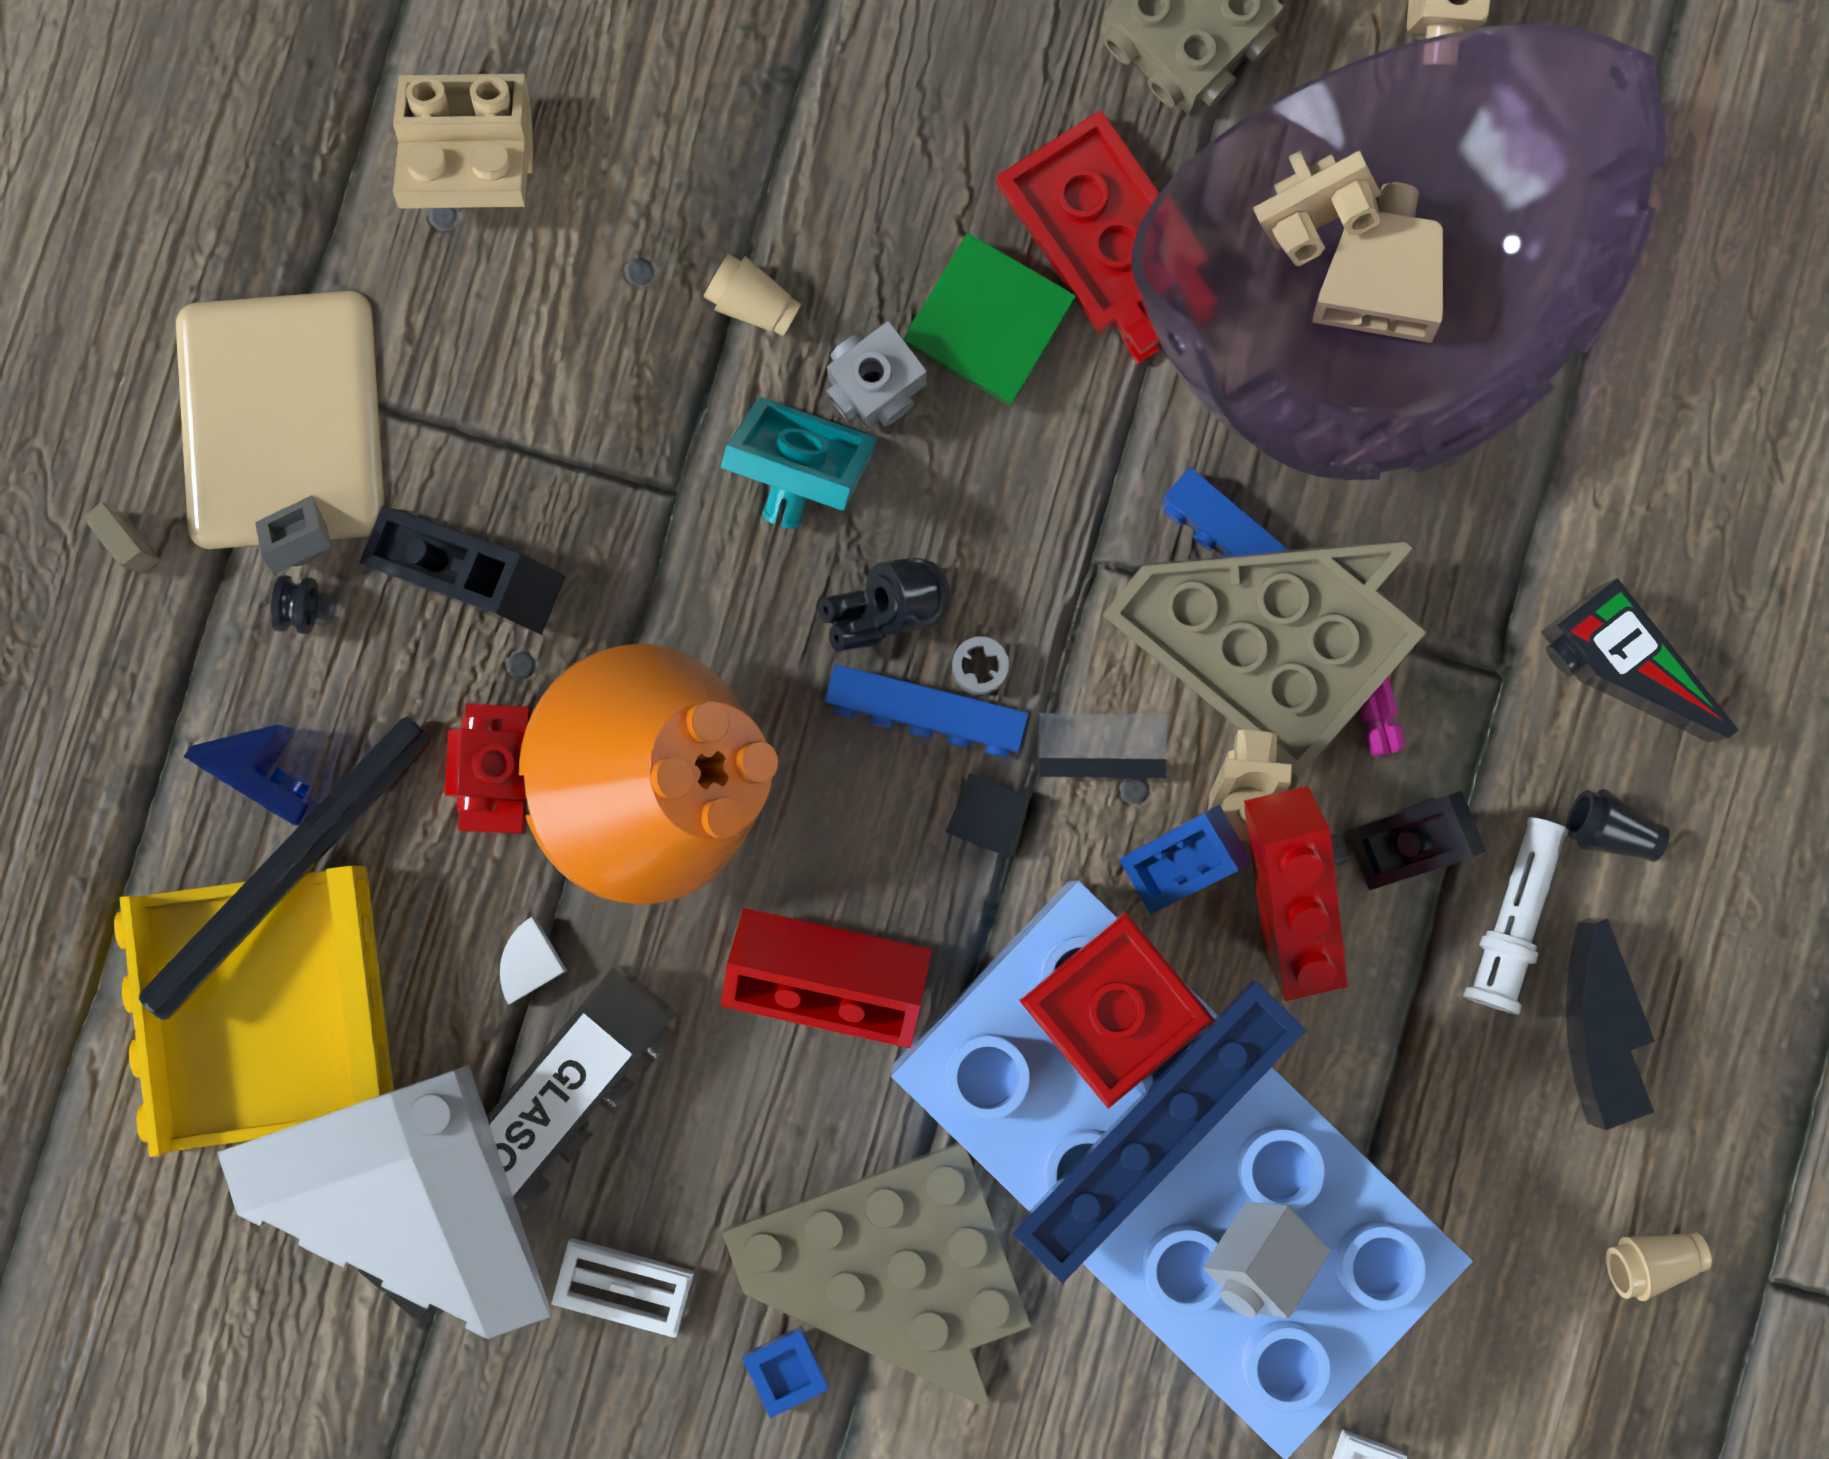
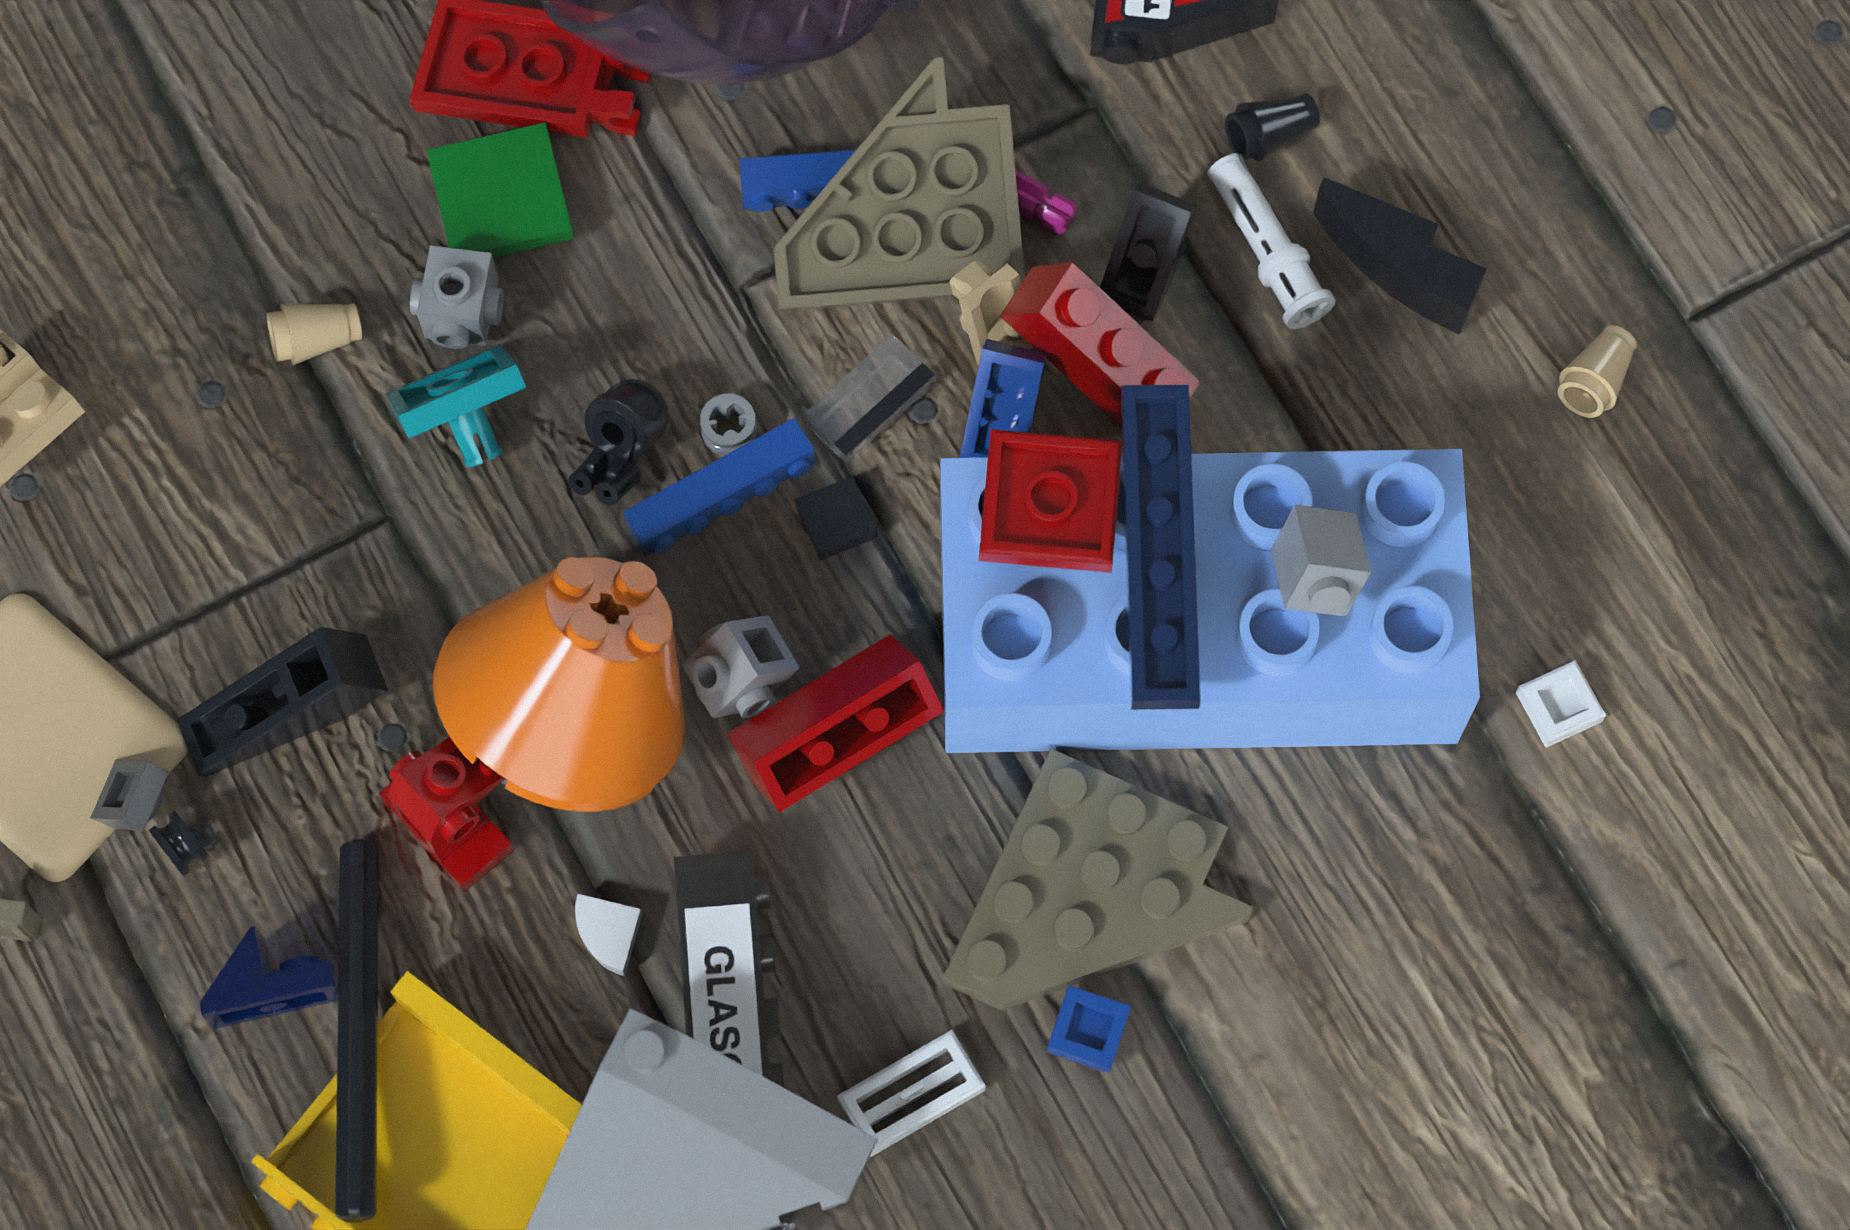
camera: 45 degrees left, 15 degrees down
none -> light grey brick [682,615,800,718]

